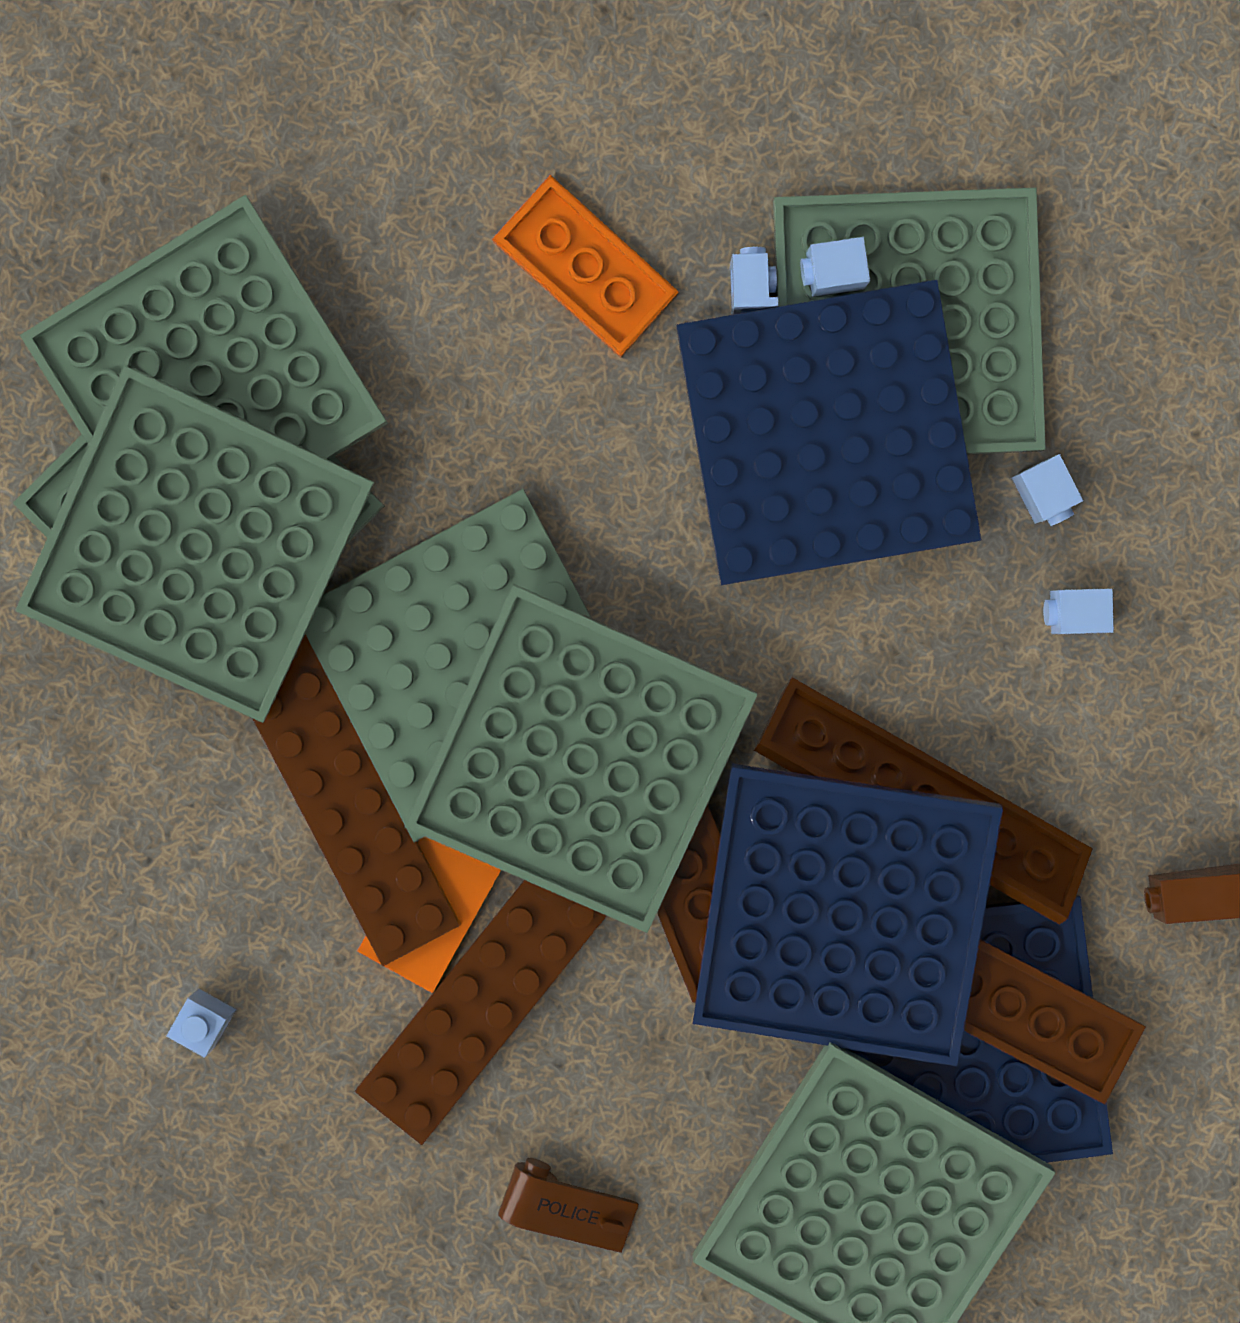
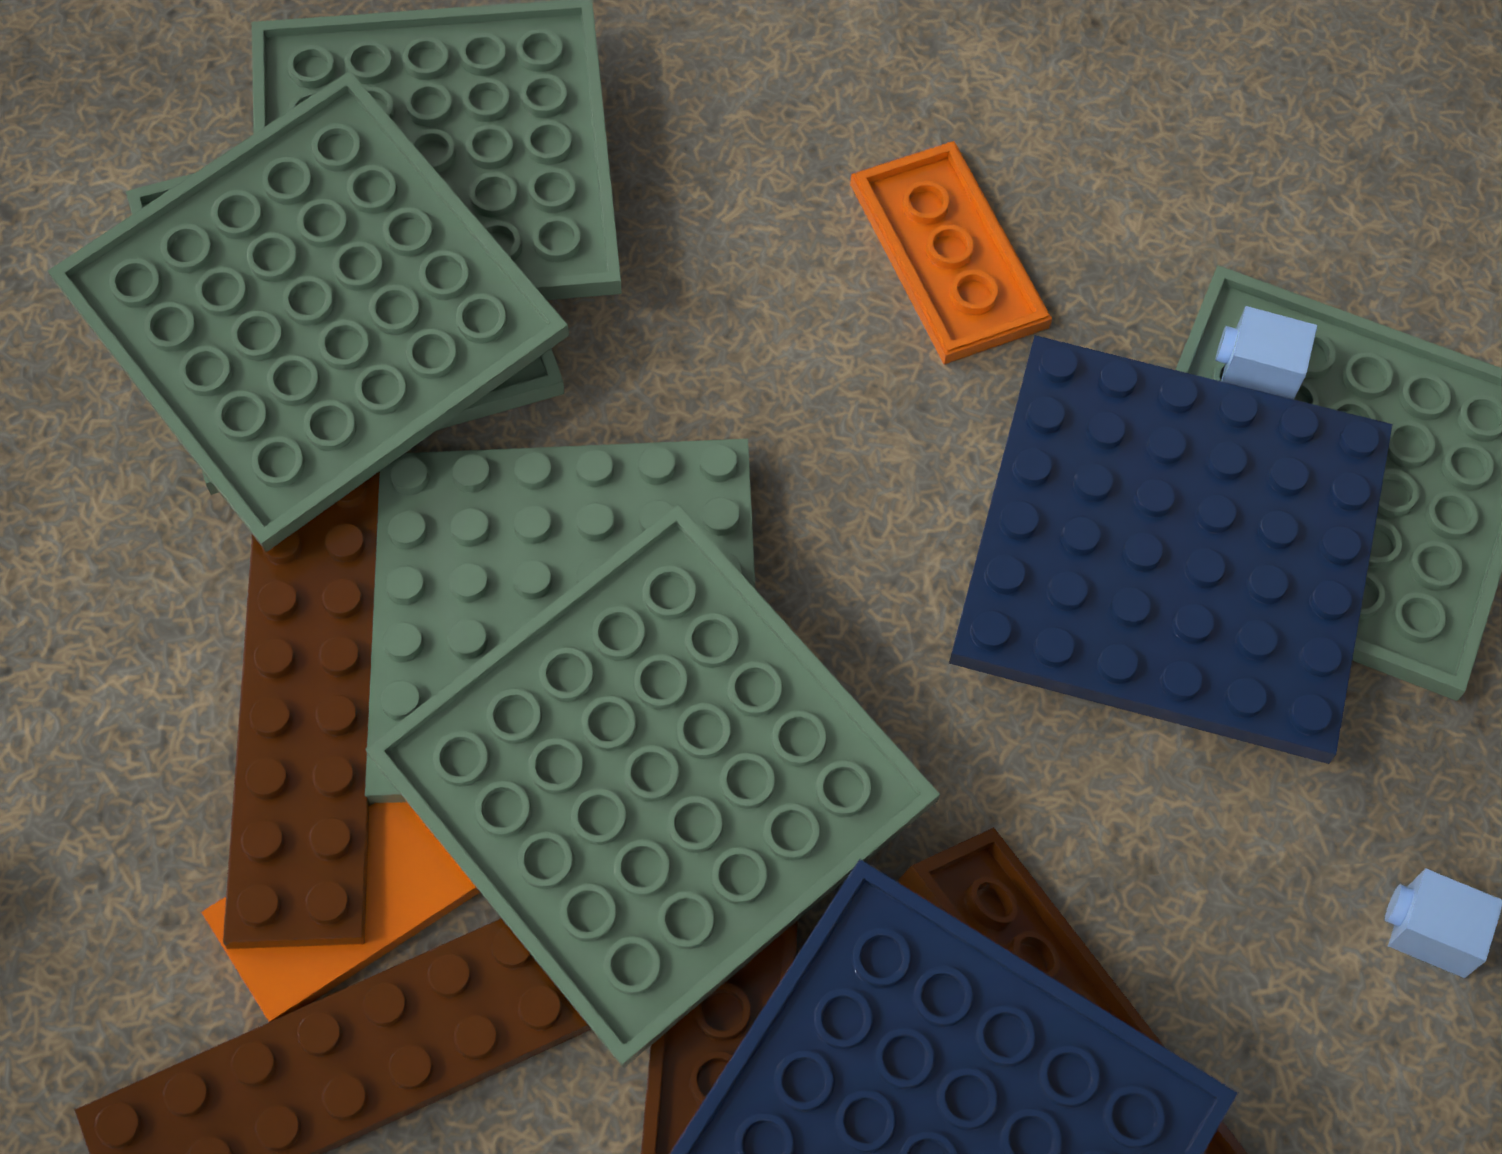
camera: 20 degrees right, 25 degrees down
light blue brick [730,247,778,315] -> none
light blue brick [1012,454,1083,526] -> none

